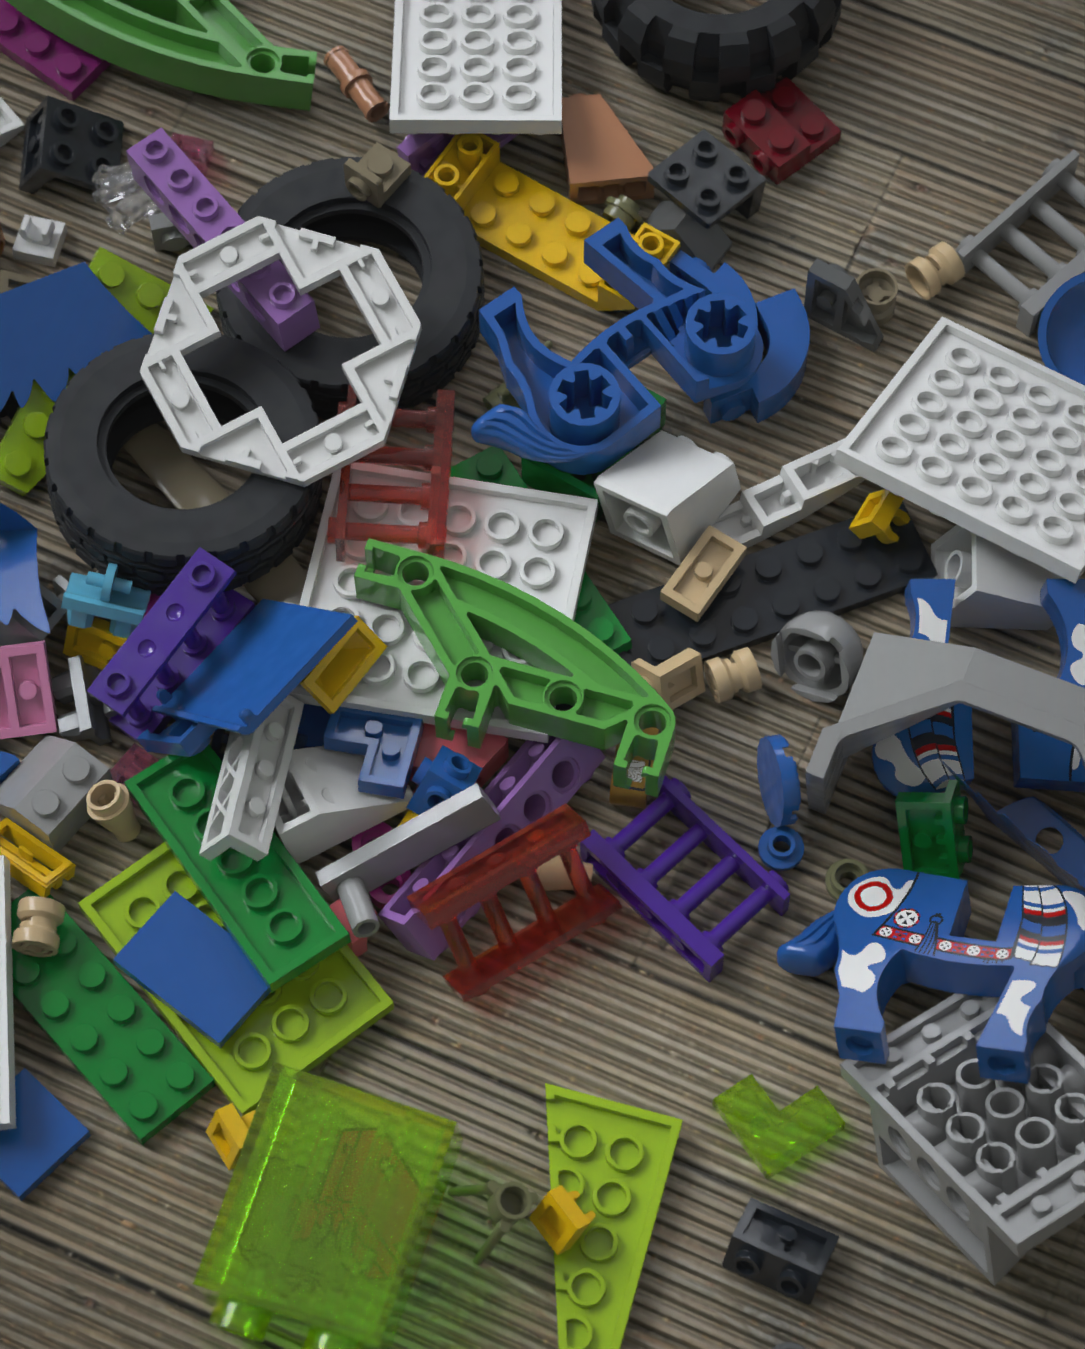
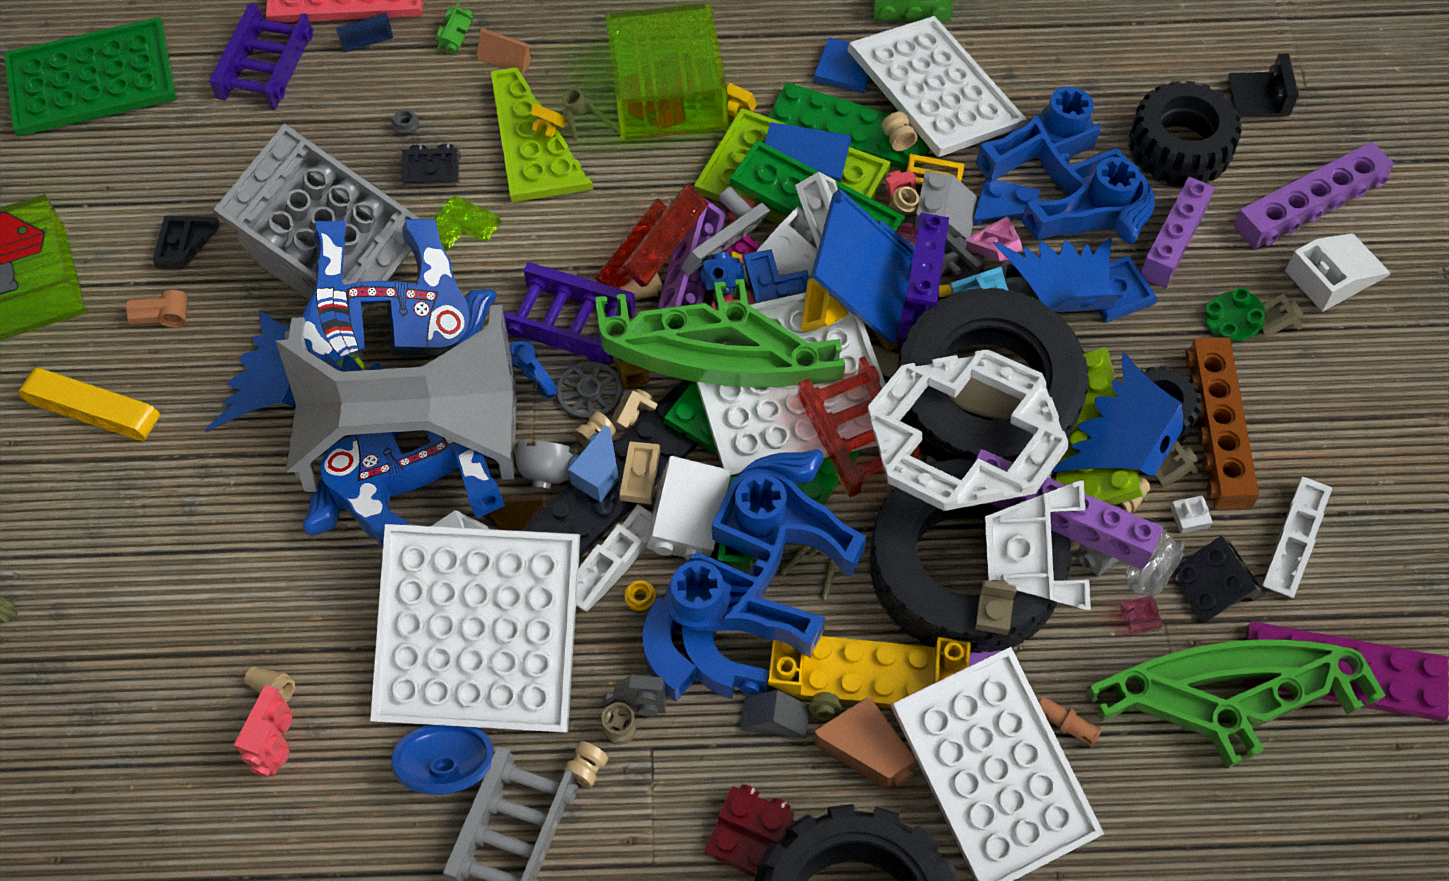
camera: 155 degrees right, 5 degrees down
black bracket [647,129,766,229] -> none
none -> dark brown slope [484,494,545,531]
none -> dark grey wheel [556,361,623,419]
none -> medium blue slope [568,425,619,502]
none -> yellow plate [624,580,656,612]
none -> coral tile [885,170,917,204]
none -> white wing [985,481,1091,610]

